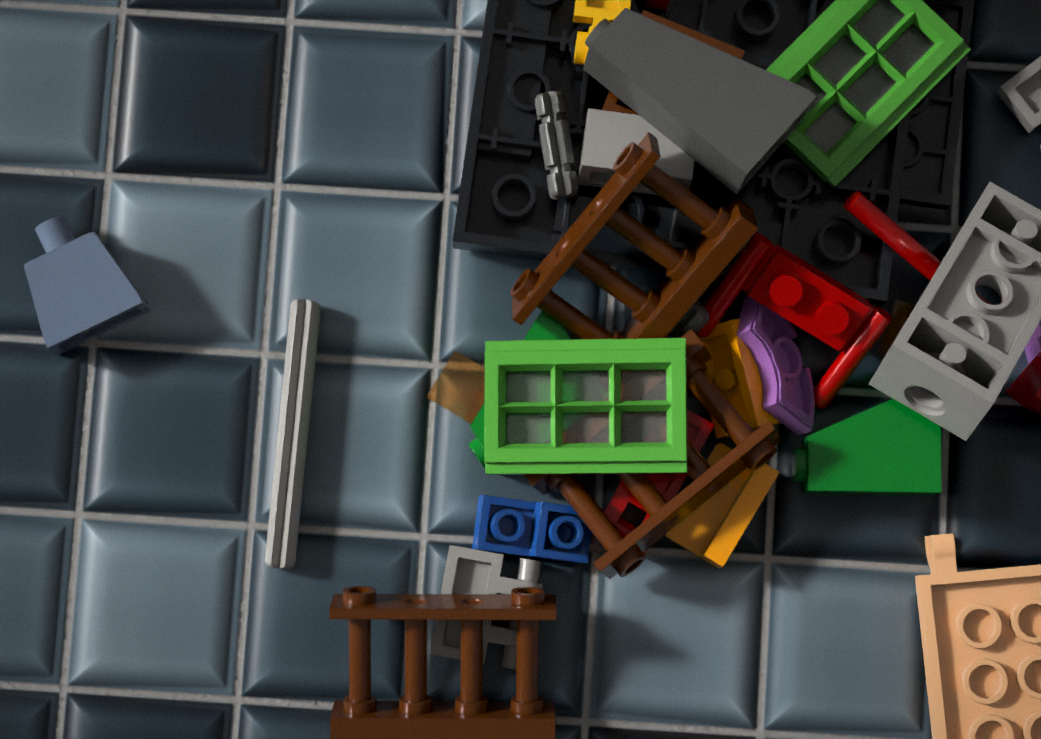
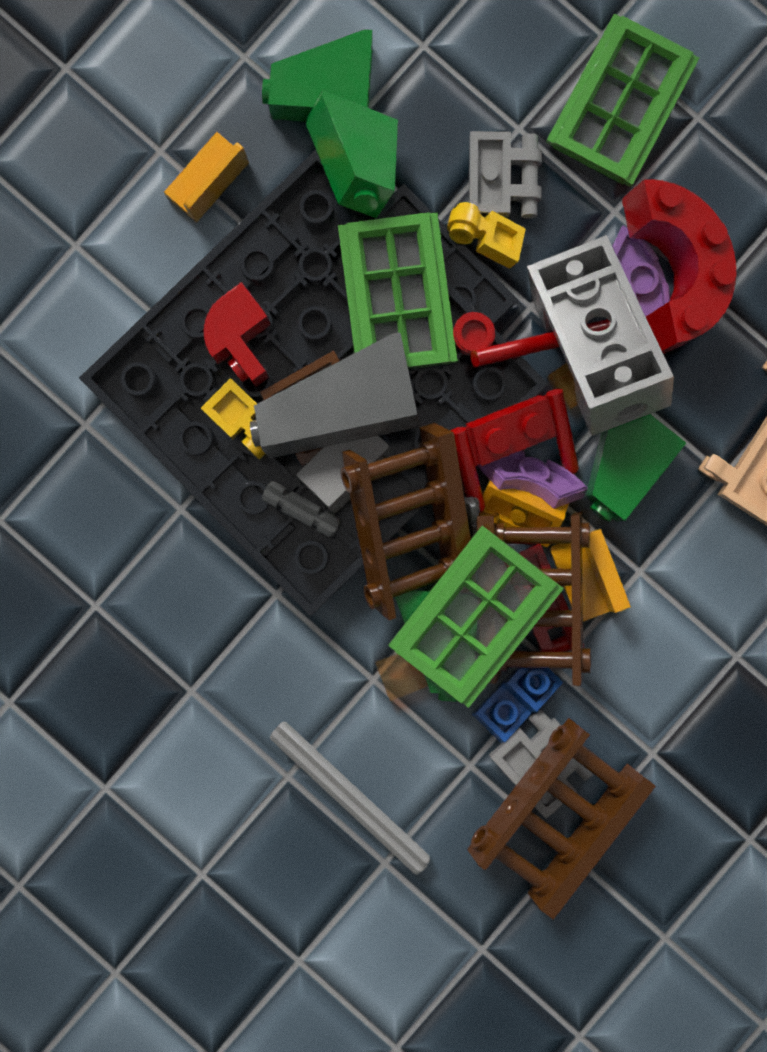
camera: 50 degrees left, 5 degrees up
sand blue torso [24,216,151,355] -> none
none -> yellow plate [447,202,526,269]
none -> red tile [453,312,495,356]

